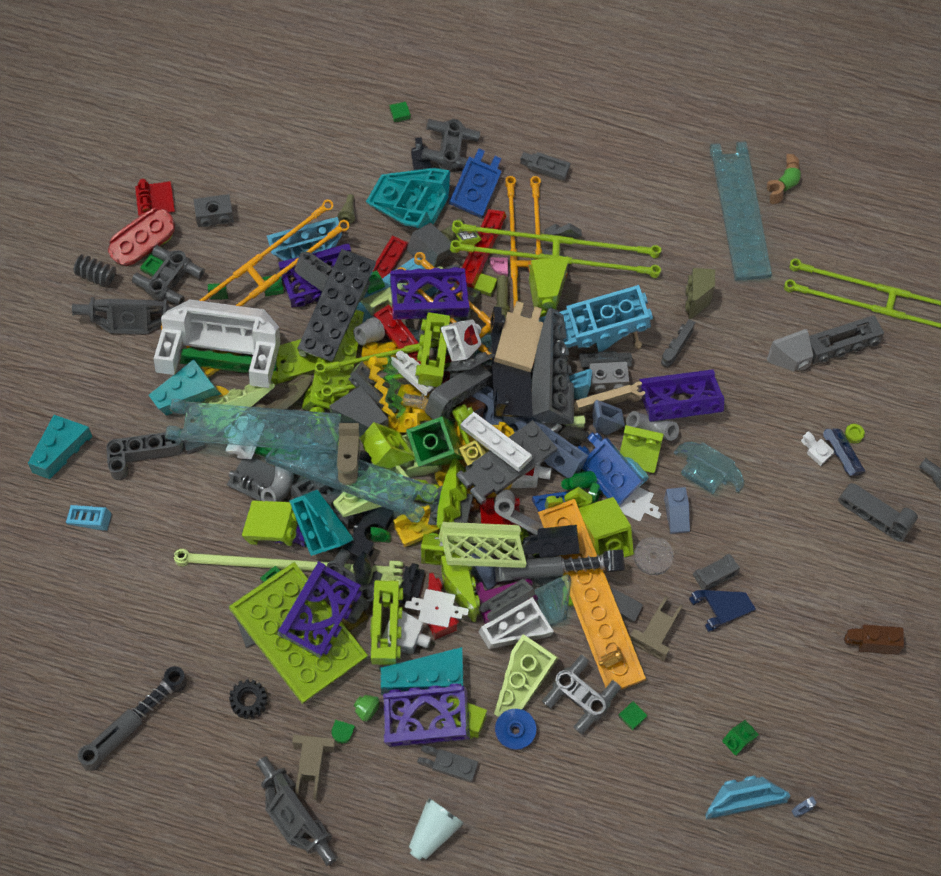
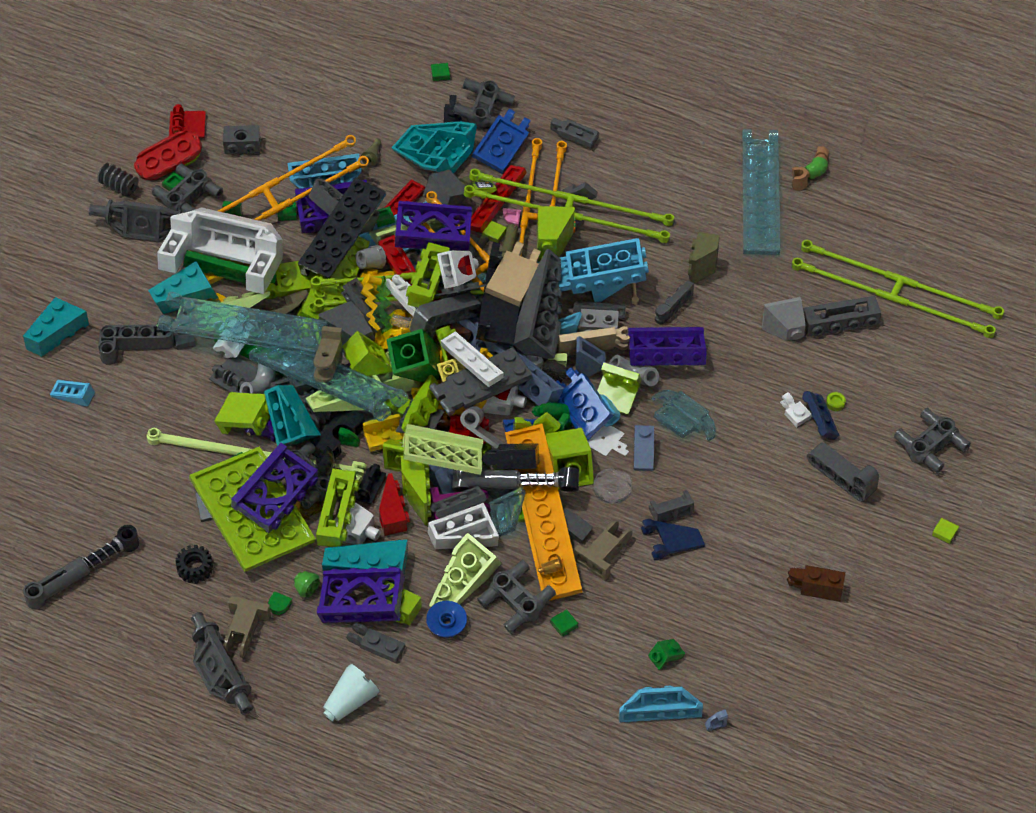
camera: 10 degrees right, 10 degrees down
white piece [405,589,469,627] -> none

